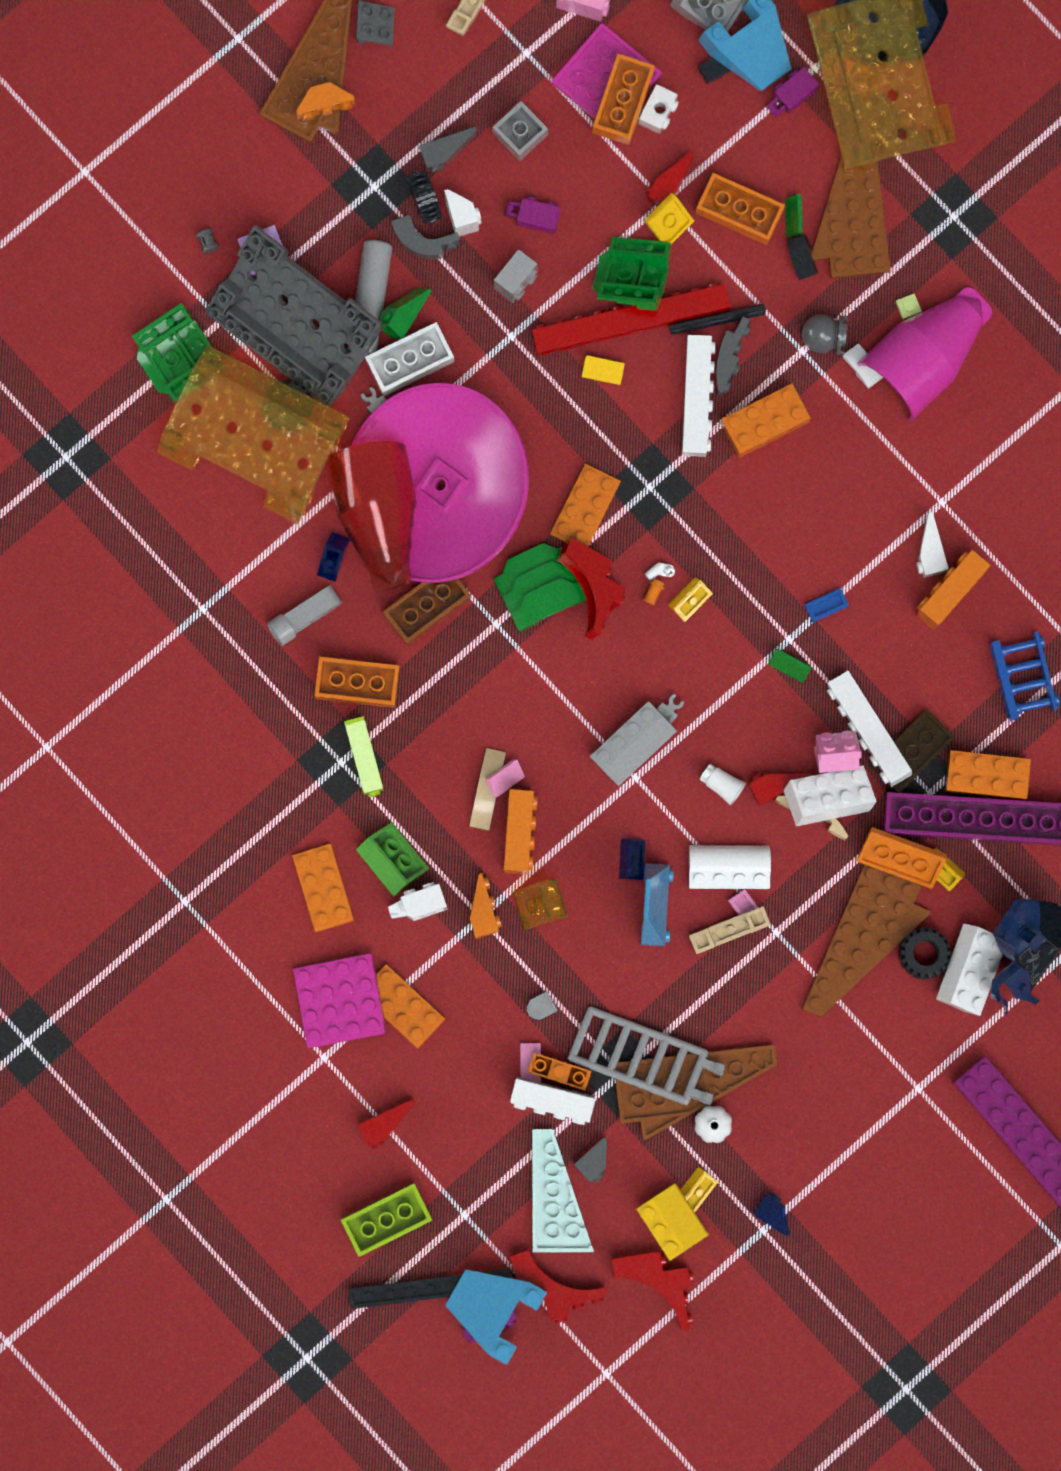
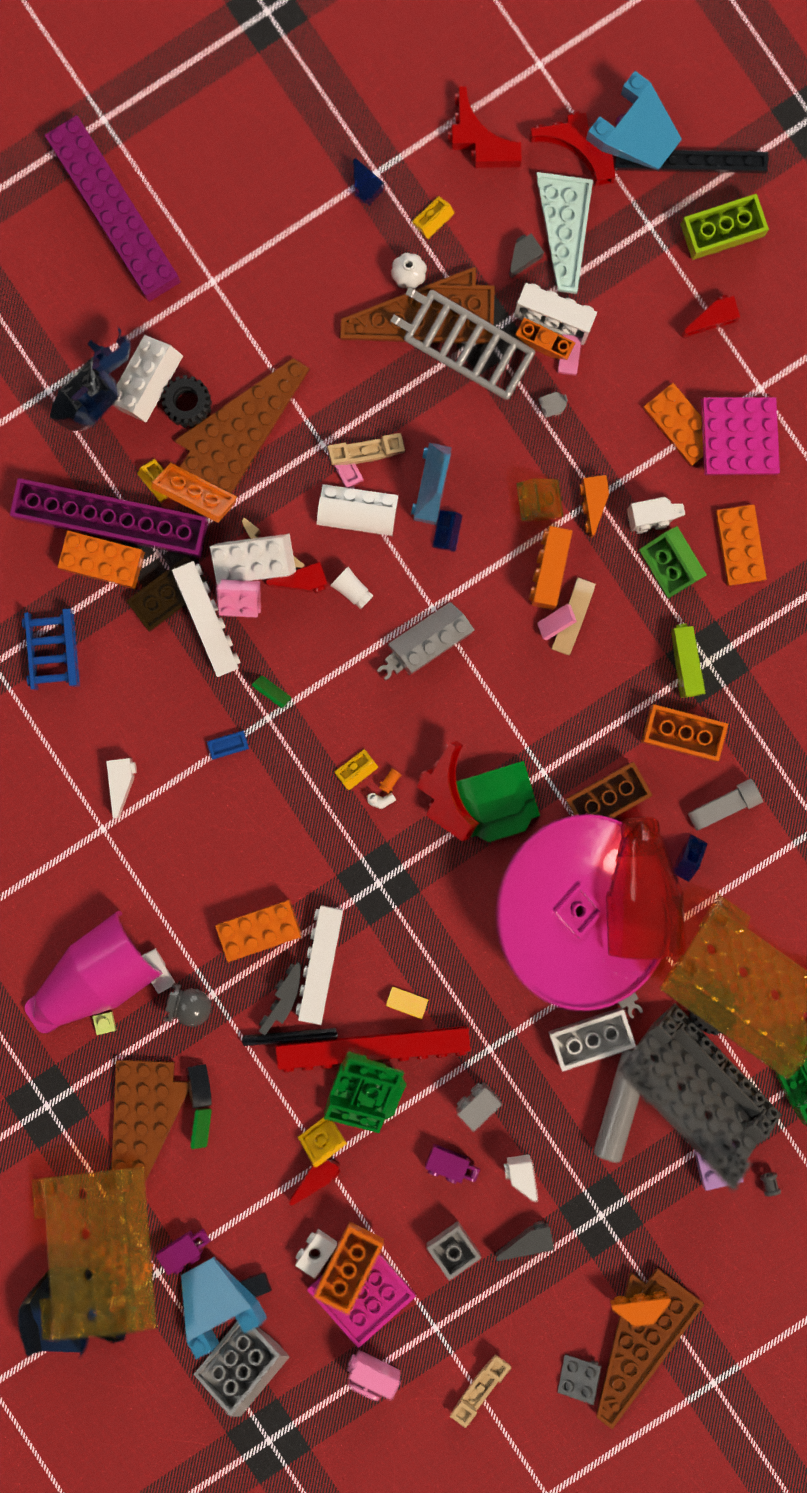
camera: 170 degrees left, 5 degrees up
green slope [378,288,432,339] -> none
dark grey arch [391,215,460,260] -> none
black gear [407,170,441,224] -> none
orange plate [550,464,621,547] -> none
yellow slope [636,1183,709,1260] -> none
orange brick [696,173,785,246] -> none
orange brick [916,550,991,631] -> none

